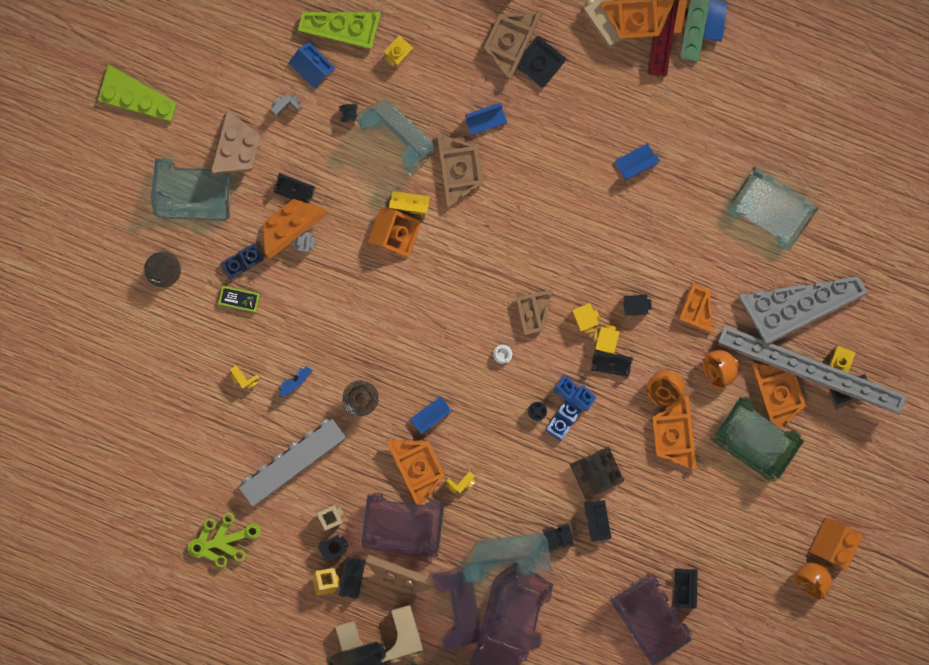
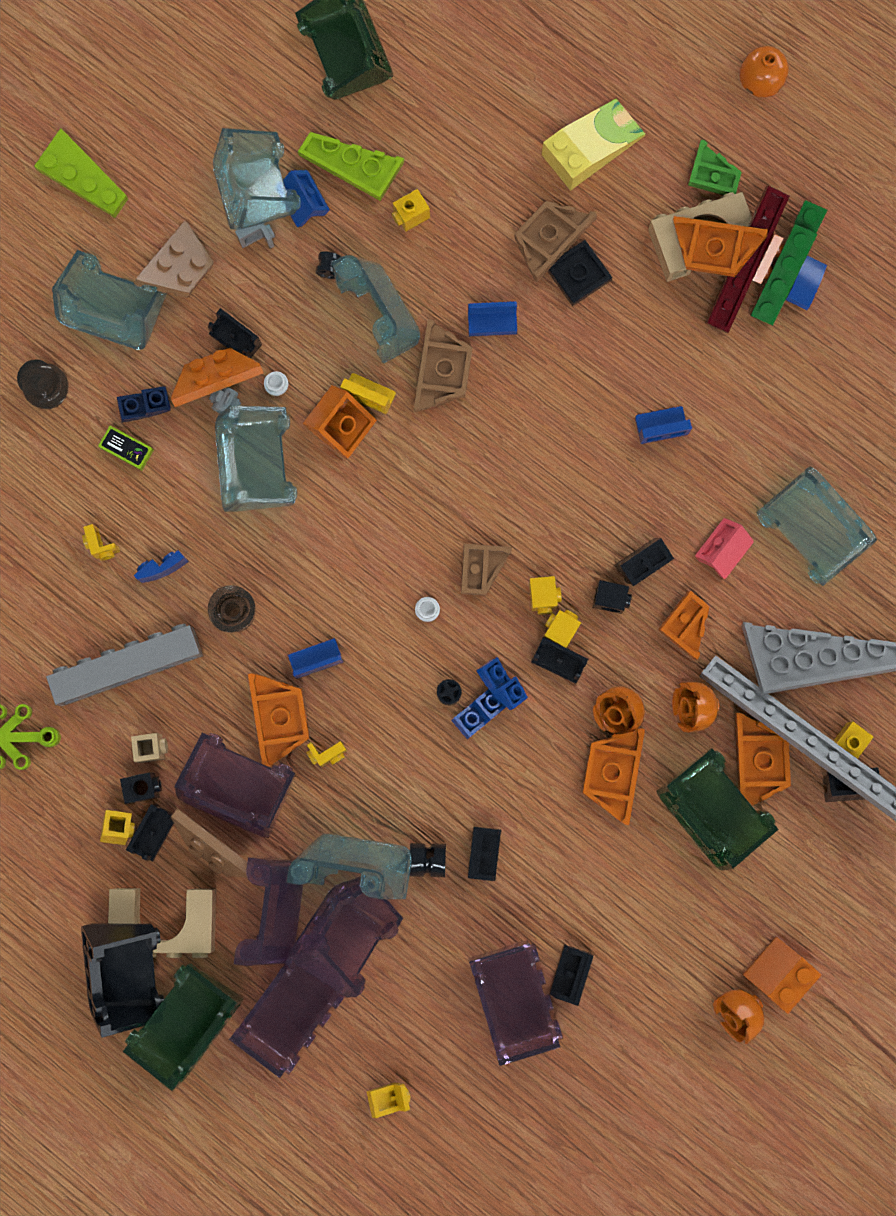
camera: 20 degrees right, 5 degrees down
clear smoke slope [570,446,624,499] -> none
none -> clear light blue windscreen [213,128,301,230]
none -> clear light blue windscreen [215,405,297,512]
none -> white plate [264,371,288,396]
none -> black hinge [614,538,674,586]
none -> coral panel [695,518,754,579]

